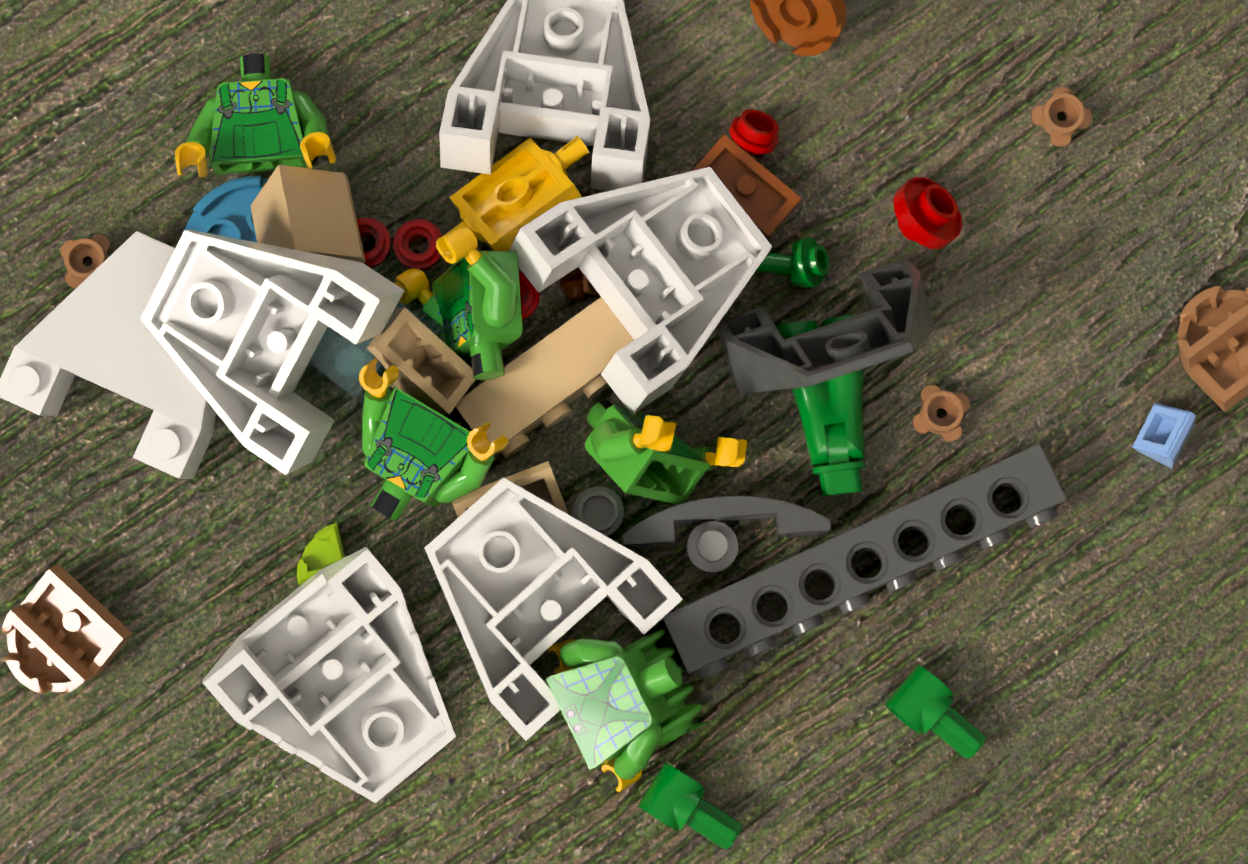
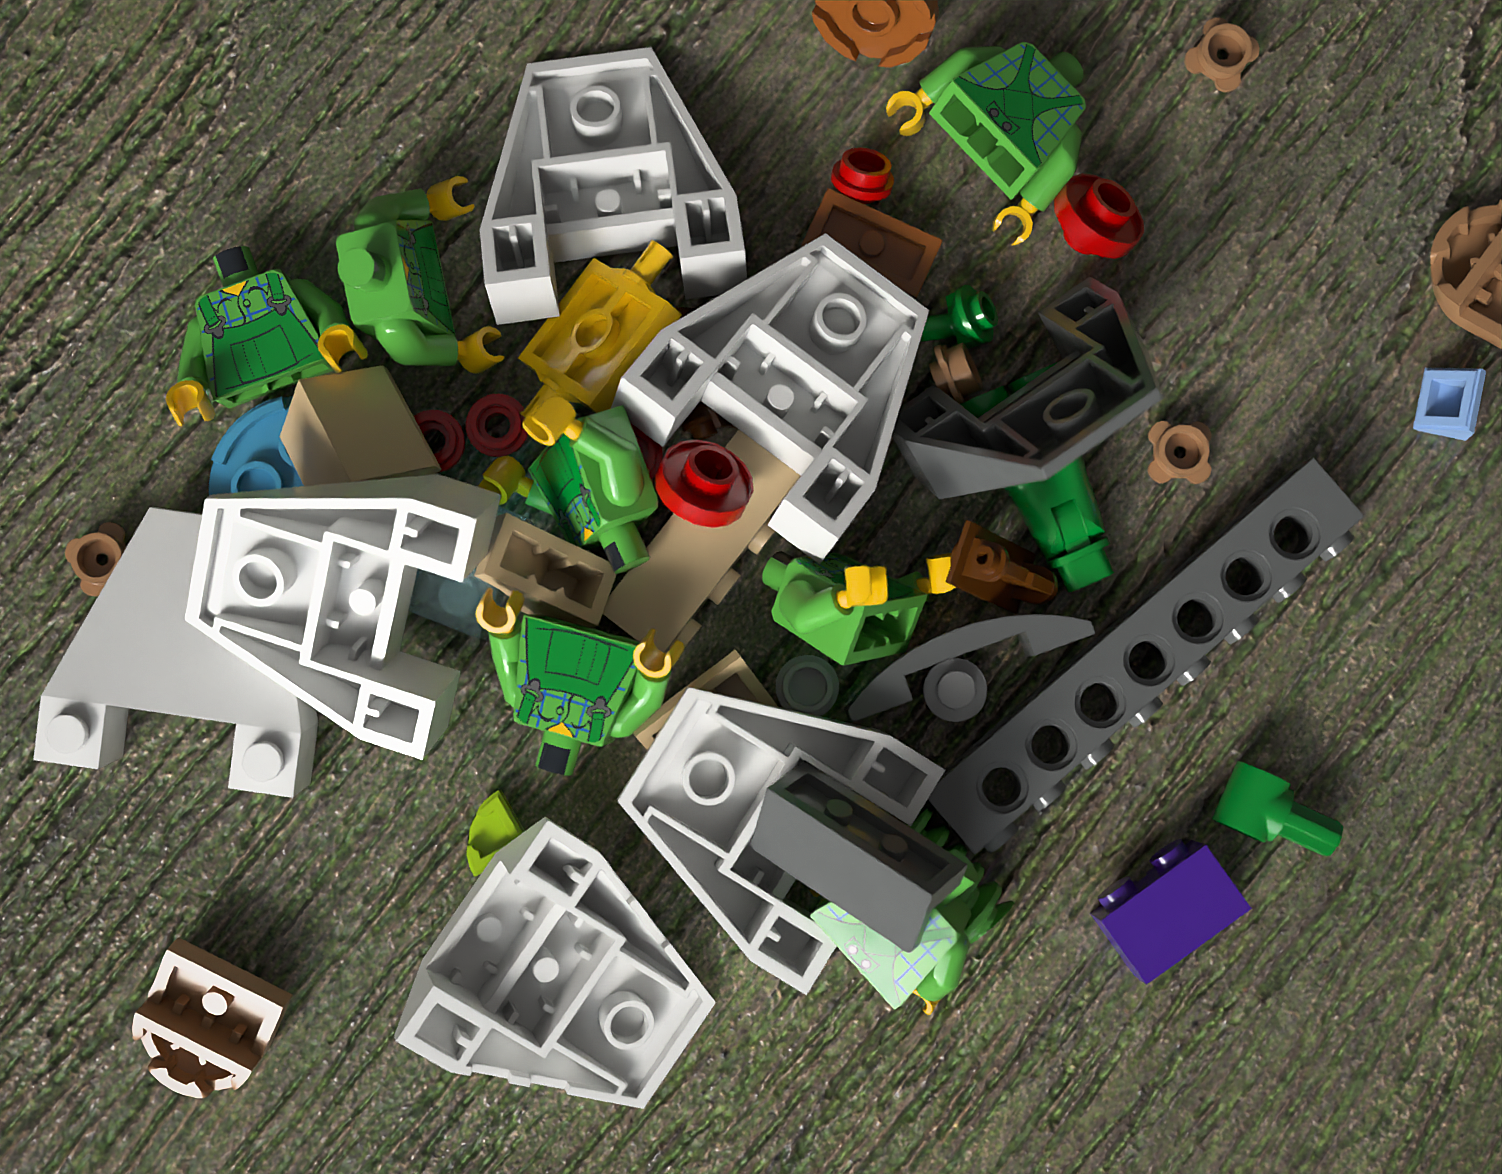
camera: 30 degrees left, 5 degrees up
green axle [638,762,742,850] -> none
none -> bright green torso [336,176,504,374]
none -> red plate [655,439,754,528]
none -> panel [751,760,968,953]
none -> bright green torso [886,42,1086,246]
none -> medium nougat plate [930,343,983,404]
none -> reddish brown hinge [945,520,1058,614]
none -> dark purple piece [1090,839,1252,985]

